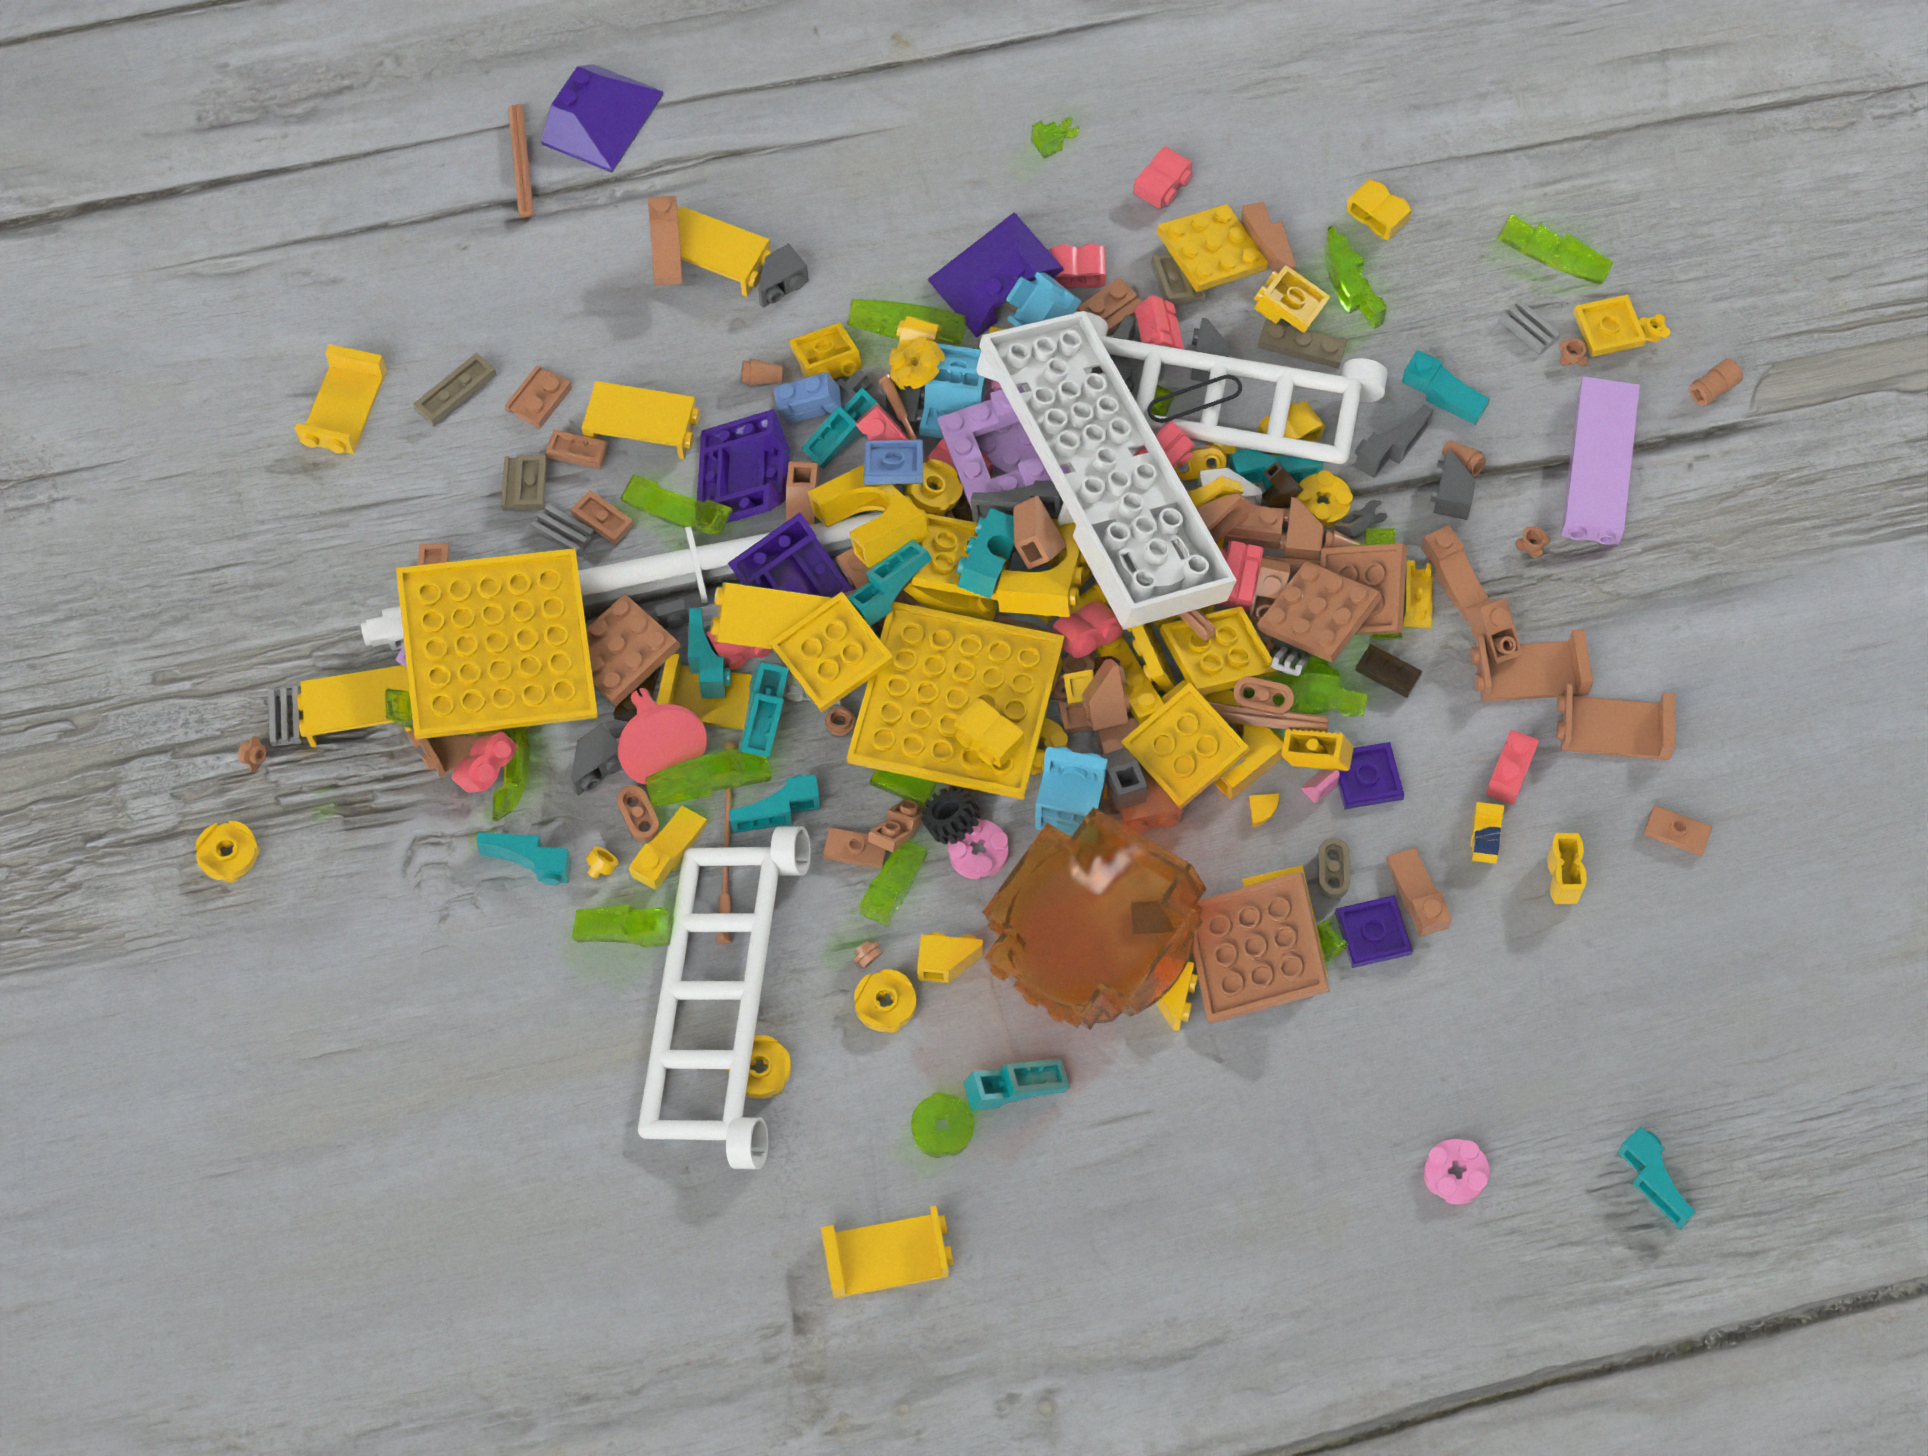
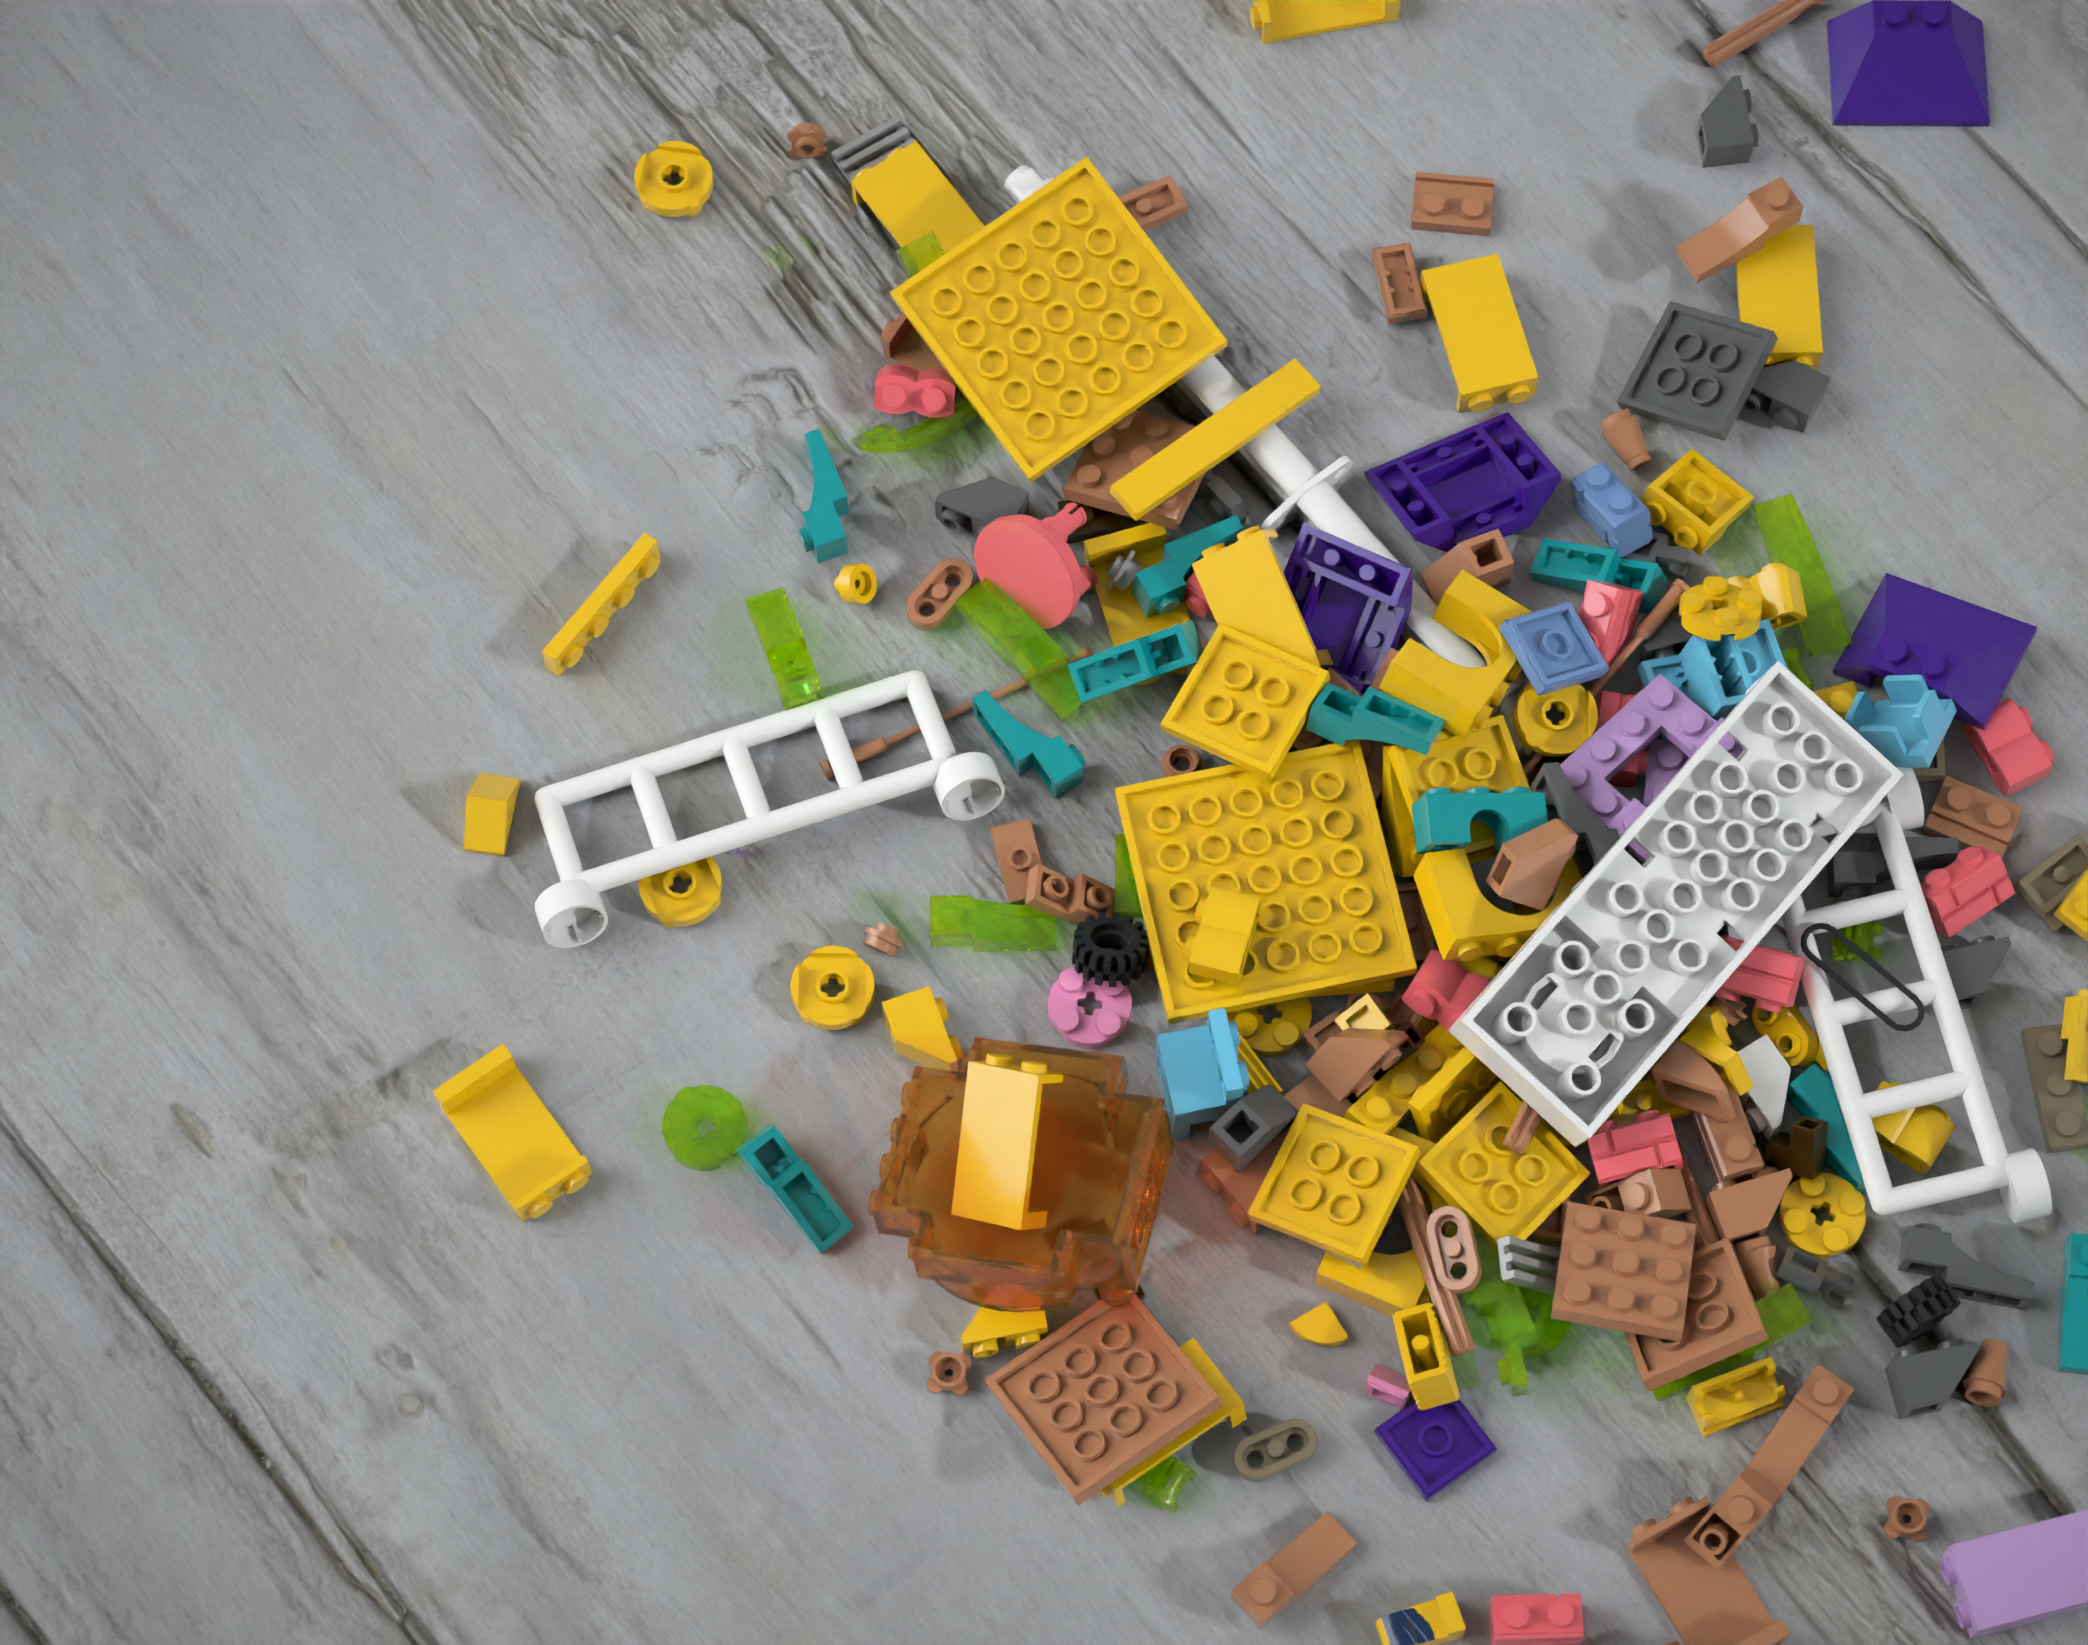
camera: 65 degrees right, 5 degrees up
dark tan plate [413,352,497,426] -> none
dark tan plate [501,455,548,511] -> none
light grey tile [530,503,595,556] -> none
nougat plate [571,490,634,546] -> none
clear neon green slope [620,474,733,535] -> none
yellow slope [629,805,708,891] -> none
dark purple tile [1335,895,1413,968] -> none
dark brown plate [1355,644,1423,698] -> none
none -> yellow slope [464,773,521,857]
none -> yellow plate [542,533,661,676]
none -> nougat plate [926,1351,971,1396]
none -> yellow panel [951,1054,1063,1230]
none -> light grey plate [1106,550,1142,591]
none -> yellow tile [1109,358,1321,521]
none -> dark grey plate [1617,301,1778,441]
none -> dark grey slope [1696,75,1759,168]
none -> black tyre [1876,1274,1961,1348]

